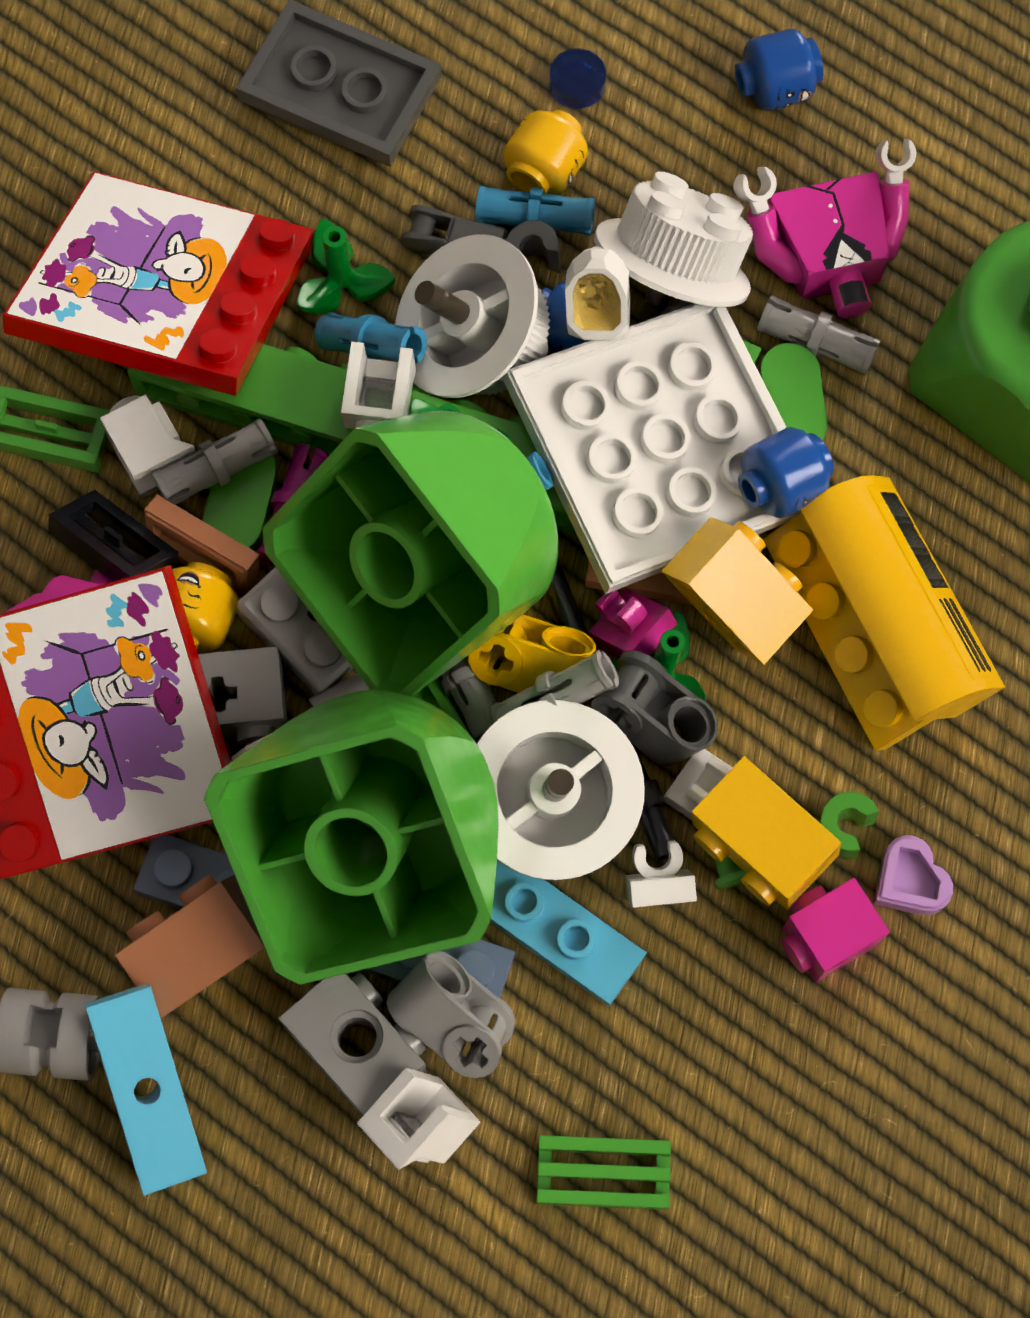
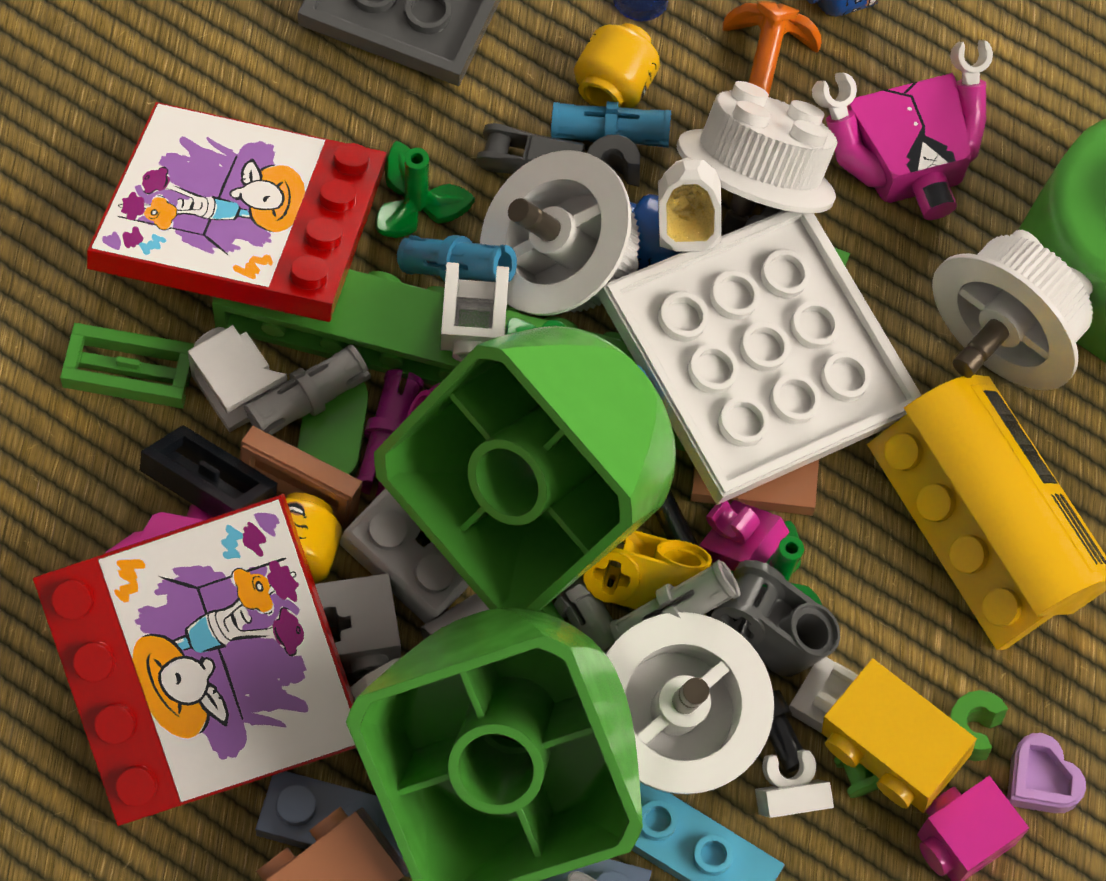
camera: 10 degrees left, 5 degrees down
yellow brick [661,517,813,665] -> none
blue head [738,427,834,518] -> none
light grey pin [757,295,881,376] -> none
bright green tile [759,343,827,441] -> none
none -> orange plant [722,1,822,97]
none -> white piece [932,230,1093,390]

